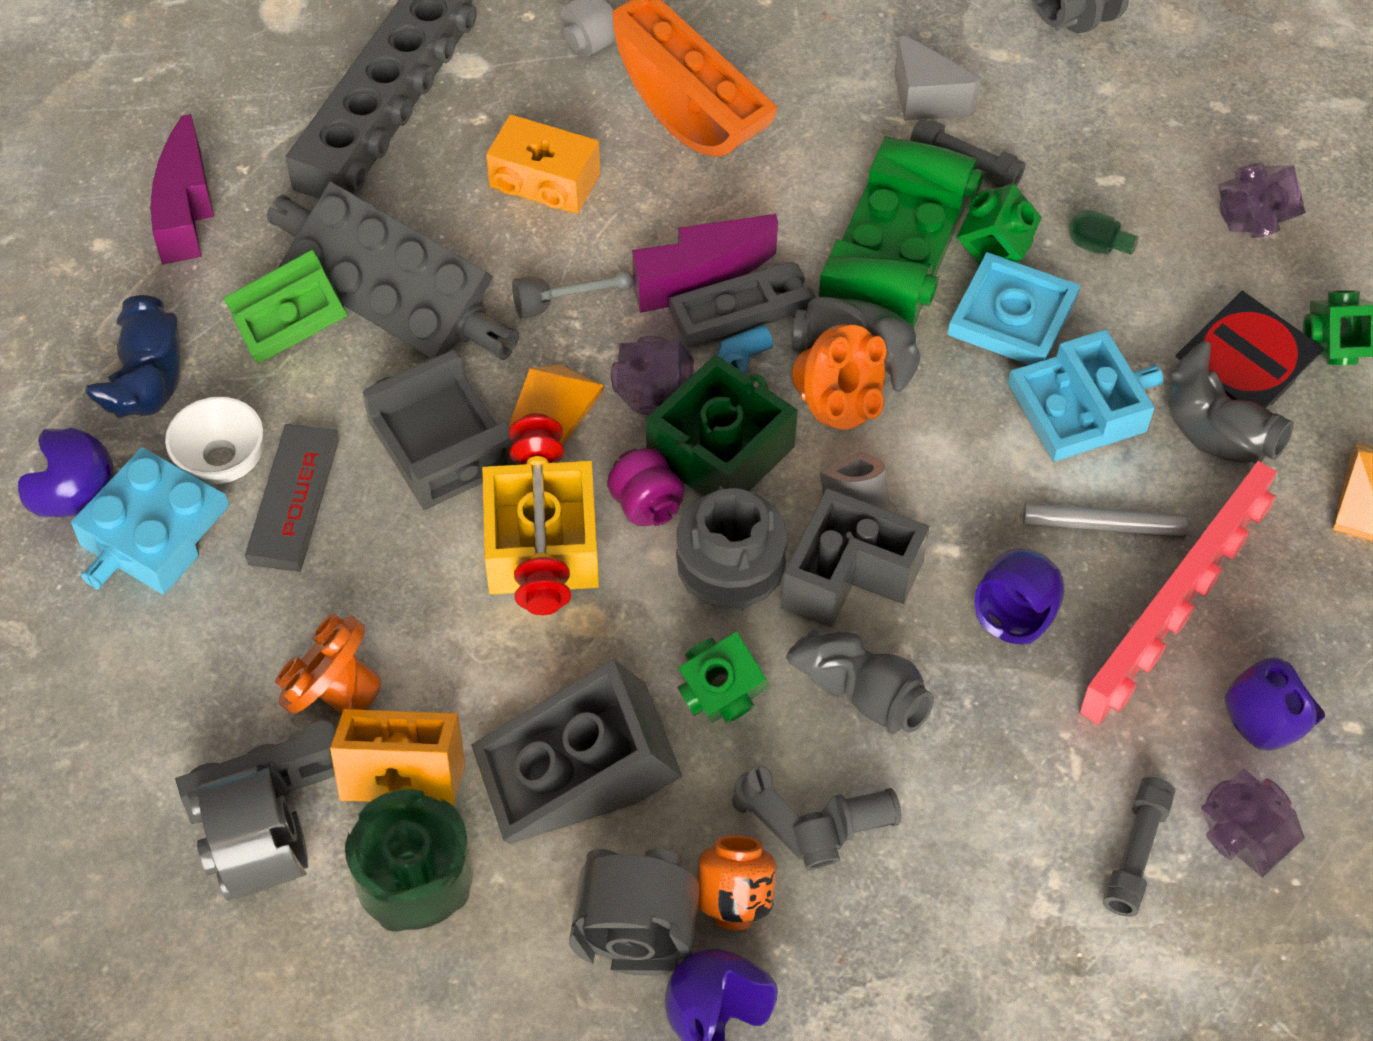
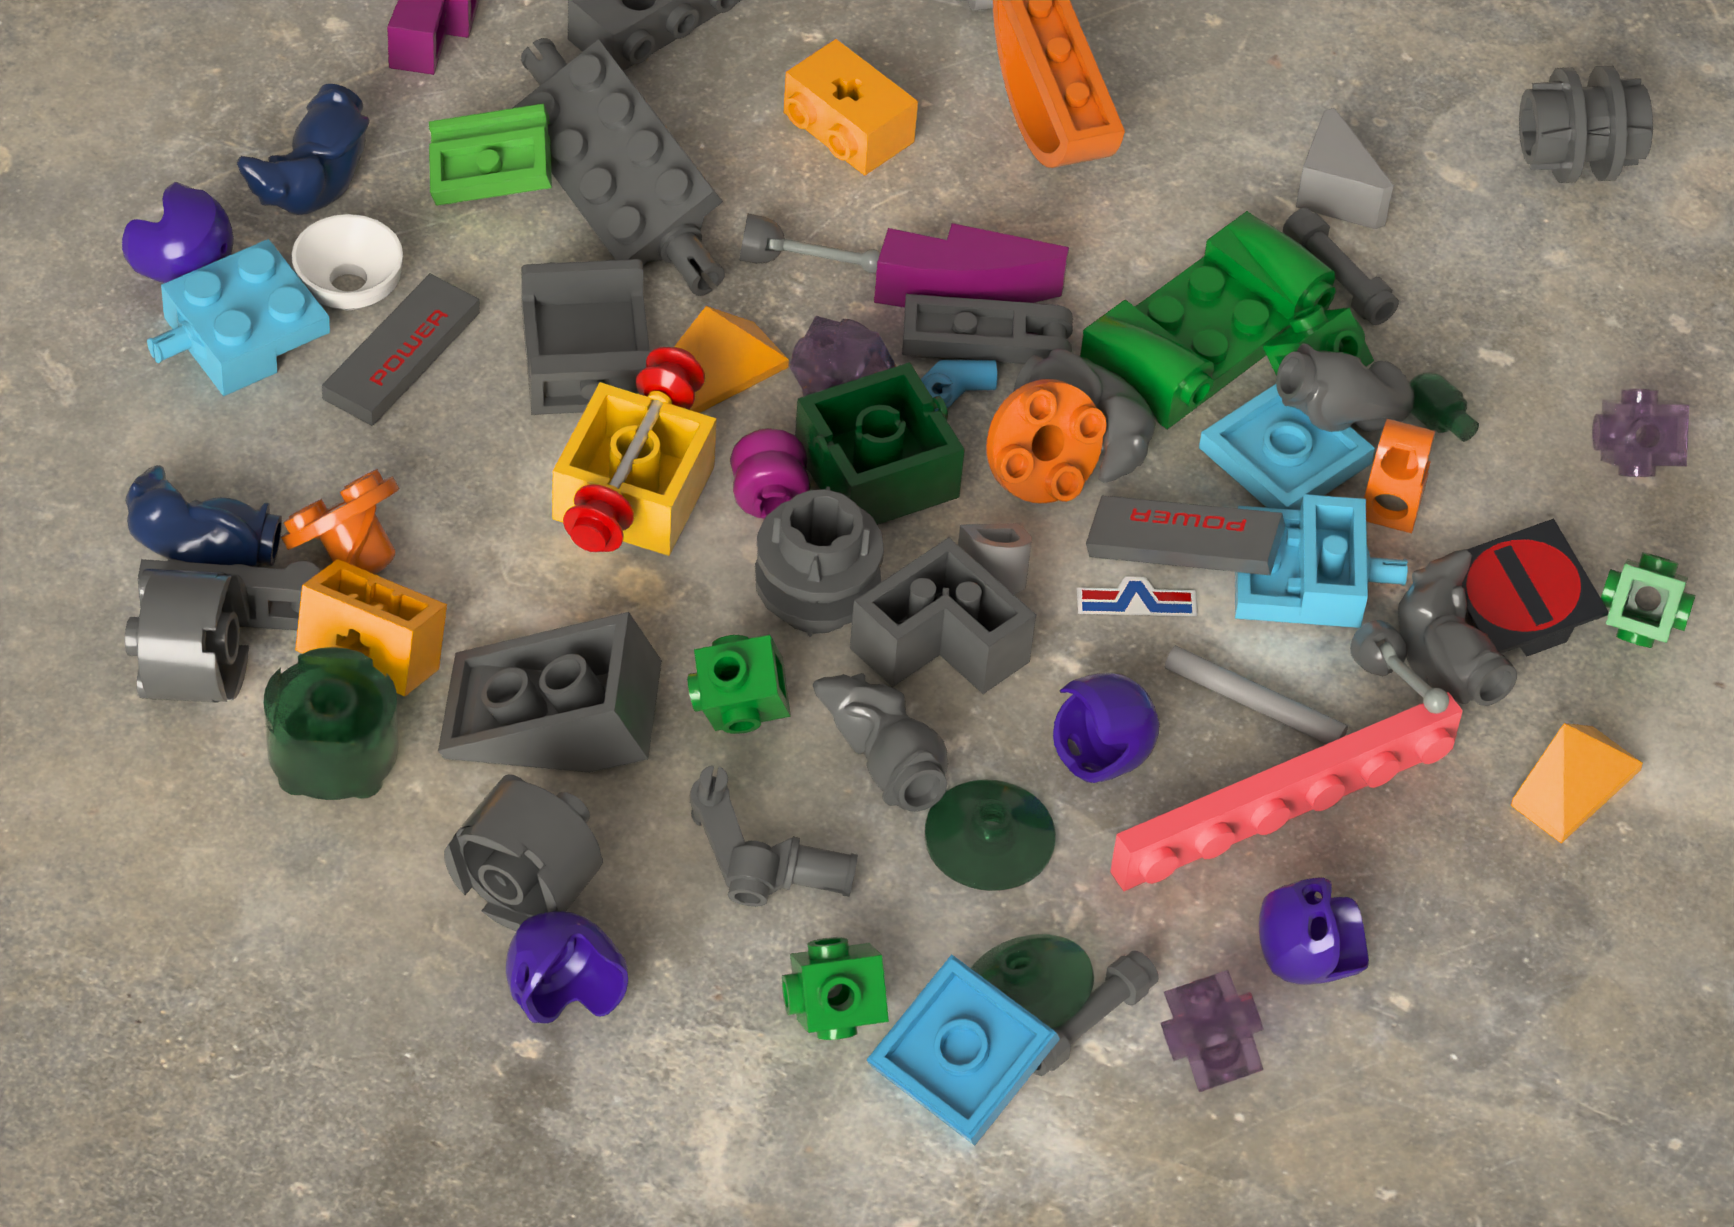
camera: 20 degrees right, 5 degrees down
orange head [697,835,777,931] -> none
none -> dark blue animal [125,465,282,567]
none -> green brick [782,937,889,1040]
none -> dark azure tile [866,954,1060,1146]
none -> clear green dish [924,779,1056,891]
none -> clear green dish [971,934,1094,1029]
none -> sticker [1077,576,1197,616]
none -> dark grey tile [1086,495,1285,576]
none -> dark grey animal [1276,344,1415,432]
none -> hinge [1350,620,1449,714]
none -> orange leg [1364,419,1436,534]

